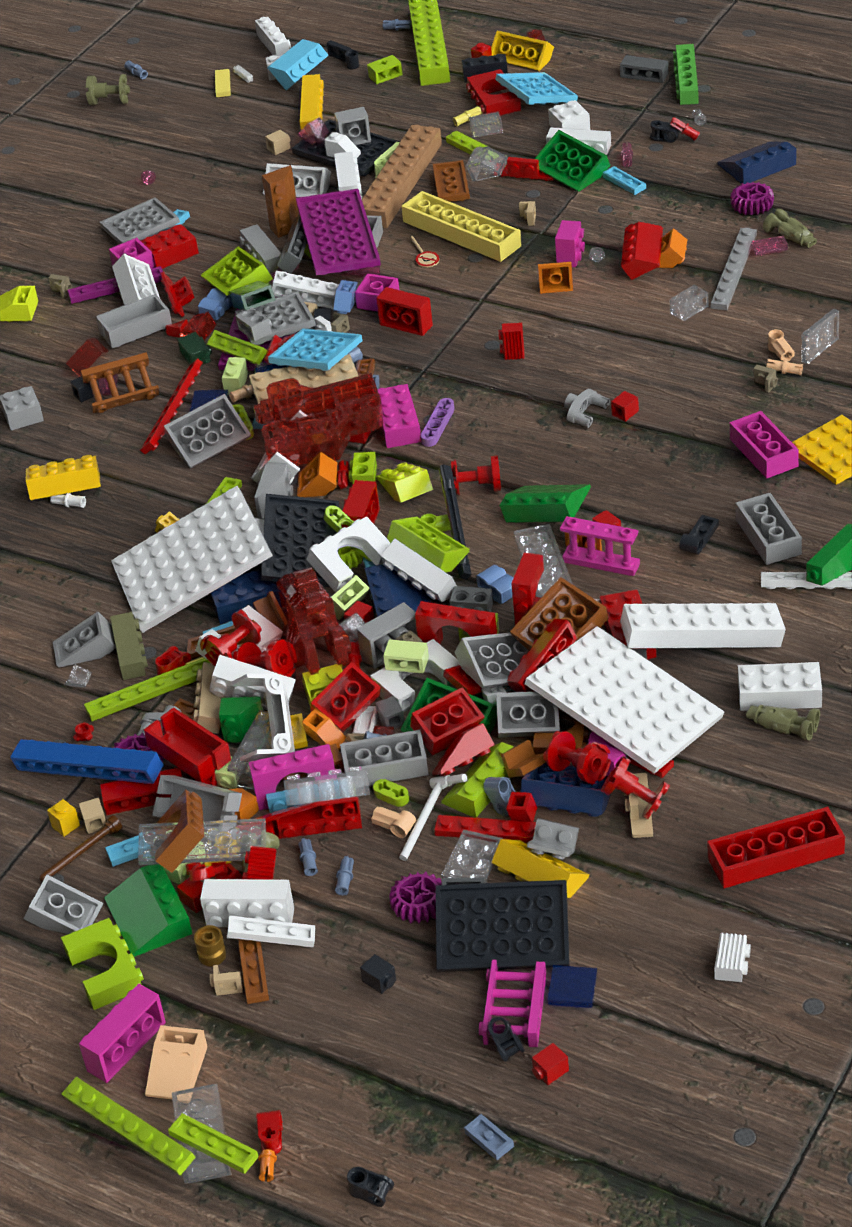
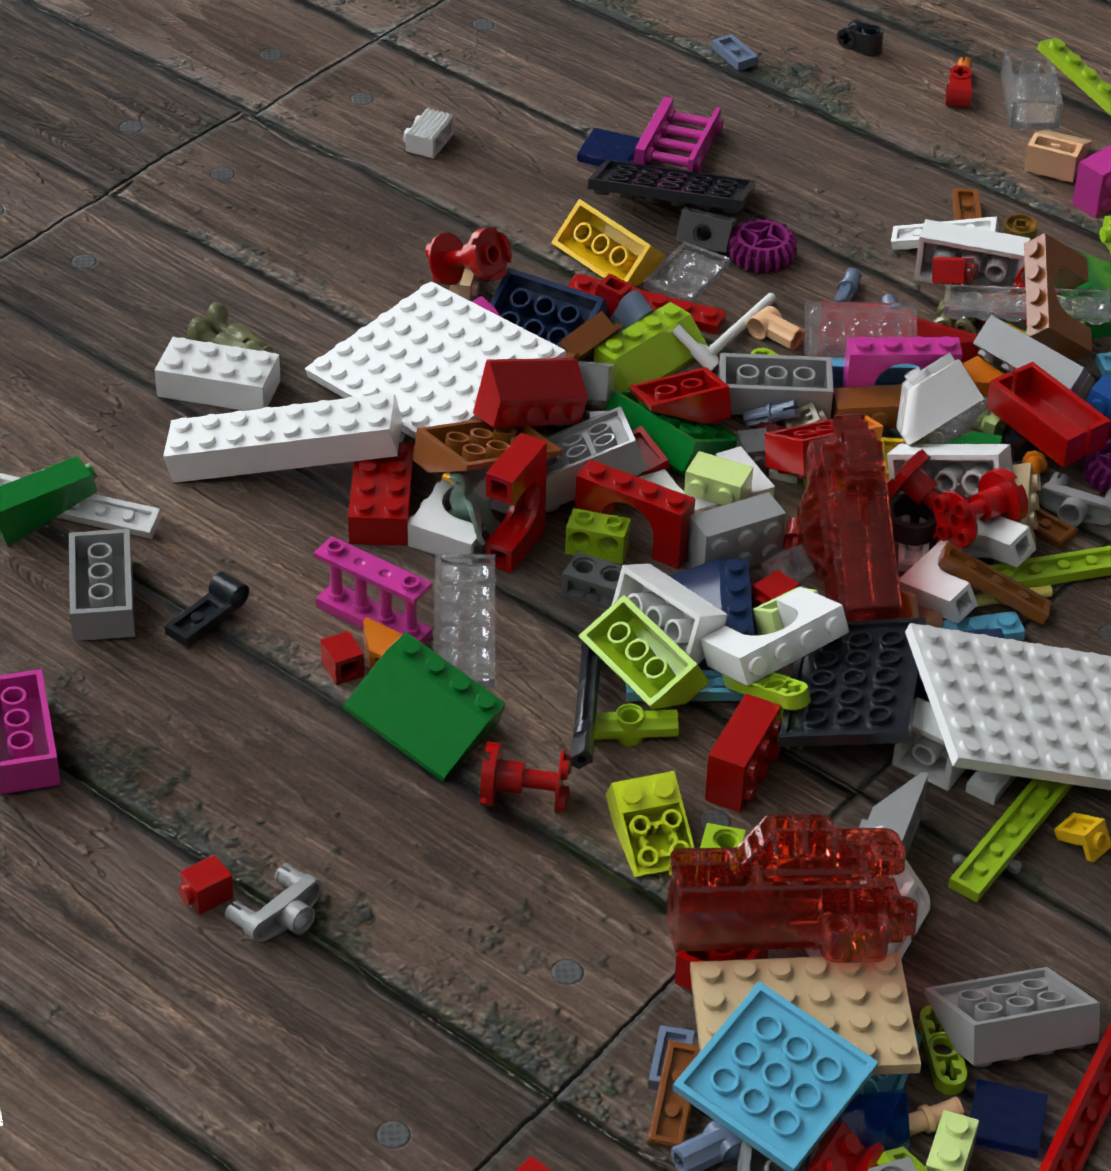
camera: 175 degrees left, 0 degrees up
red piece [155,646,191,676] -> none
lime plate [168,1113,259,1174] -> none
tan bracket [210,965,243,996] -> none
black brick [360,954,396,994] -> none
dark pink brick [373,384,421,448] -> none
medium lavender beam [421,398,454,447] -> none
slope [432,723,494,776] -> none
medium blue brick [476,565,514,604] -> none
black piece [488,1017,525,1062] -> none
red brick [499,322,525,360] -> none
light grey bracket [527,818,579,859] -> none
red brick [532,1043,569,1085] -> none
red piece [543,731,611,784] -> none
red brick [707,807,845,889] -> none

